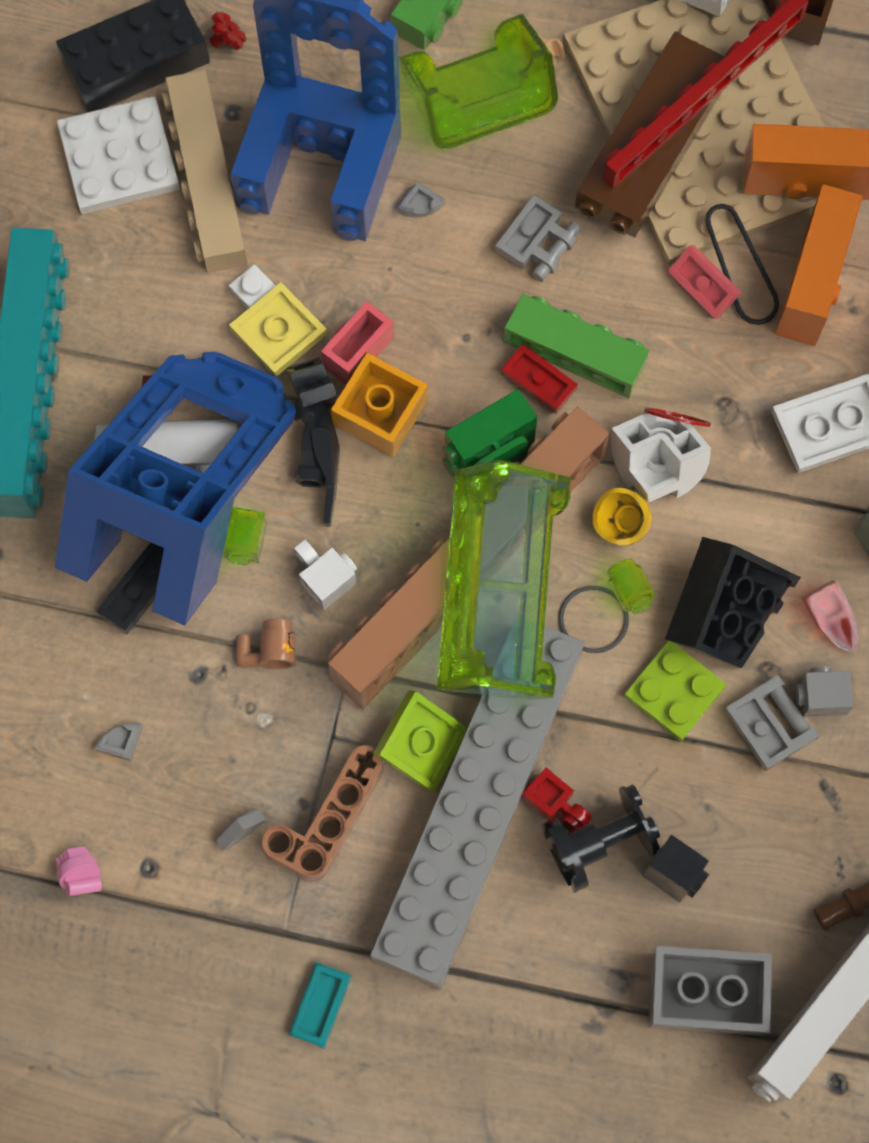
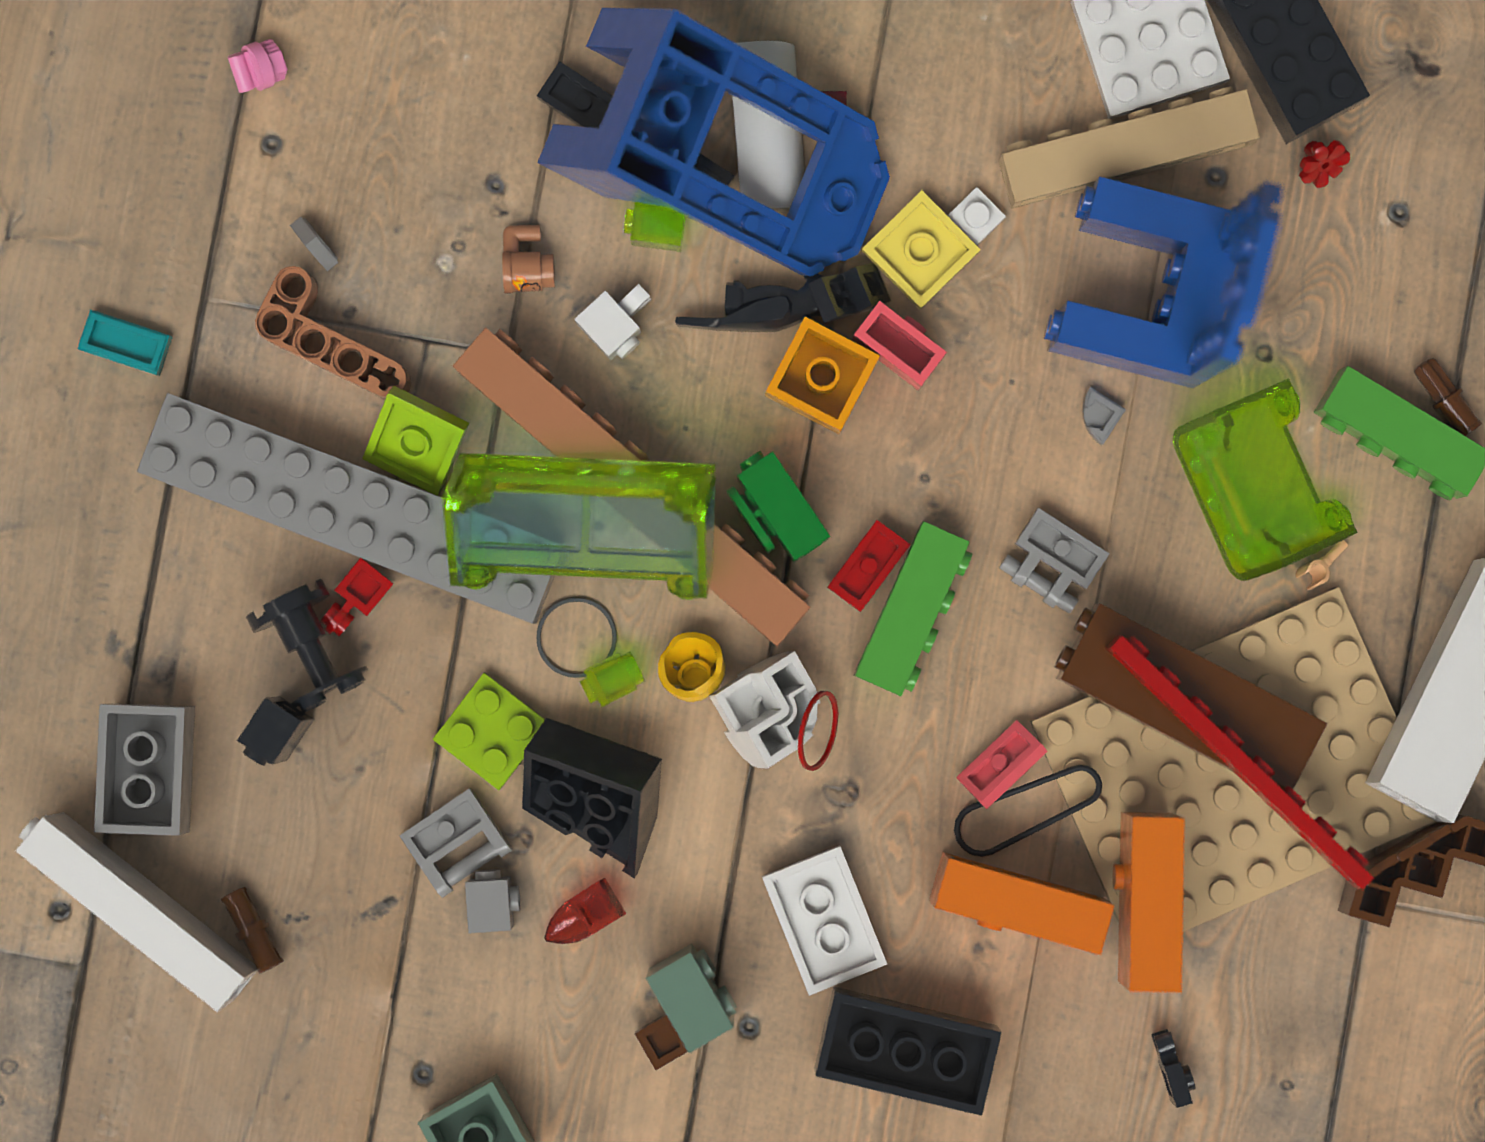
camera: 90 degrees right, 15 degrees up
light grey tile [95,723,143,761] -> none

